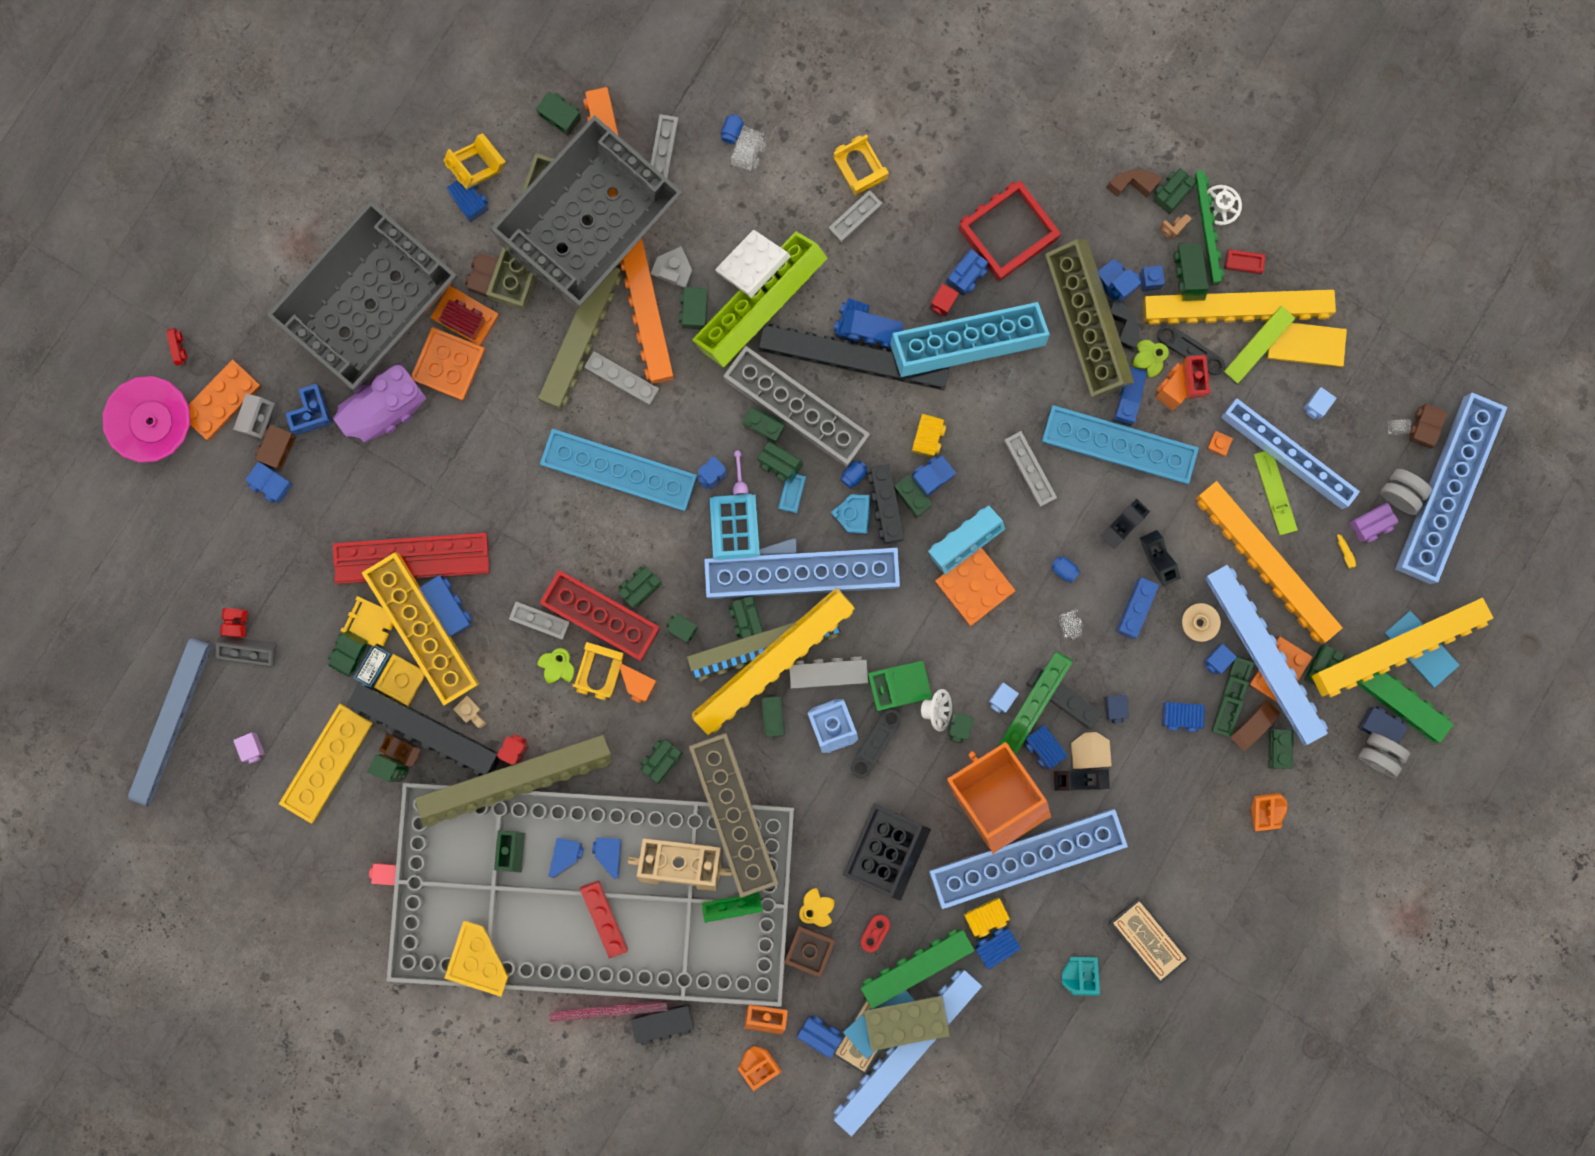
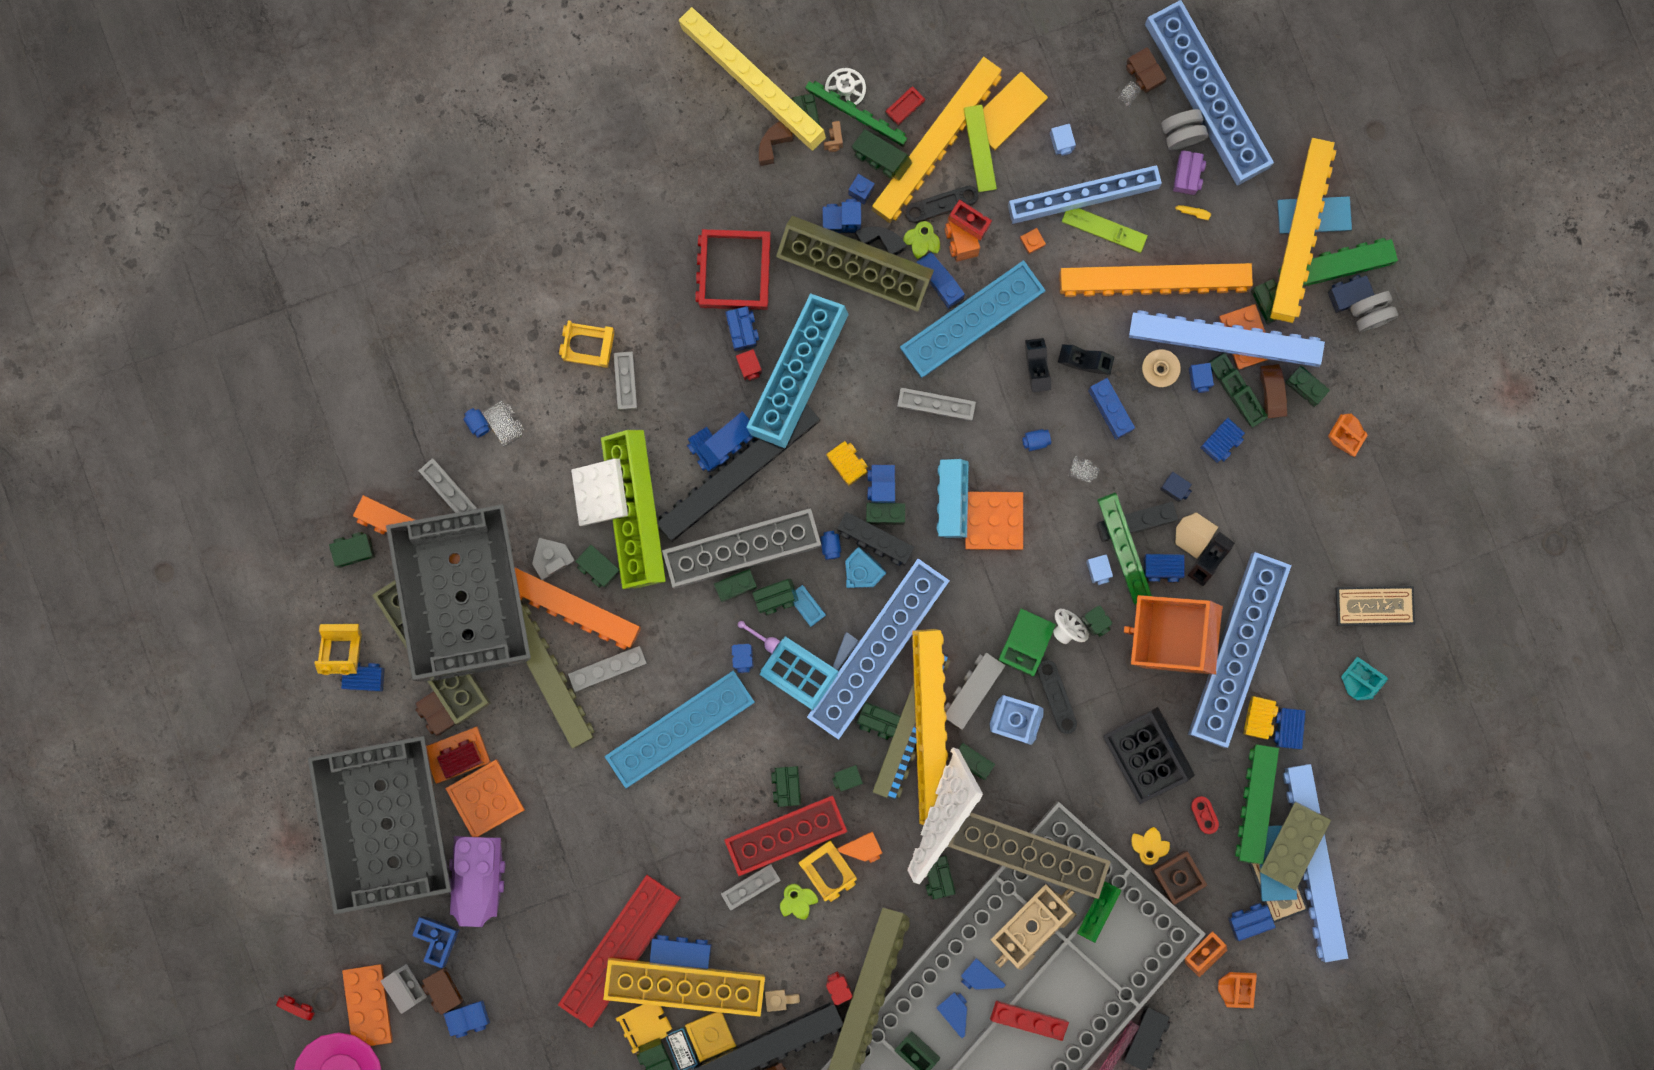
camera: 45 degrees left, 0 degrees up
none -> light yellow brick [679,7,826,151]
none -> white wing [908,747,983,884]

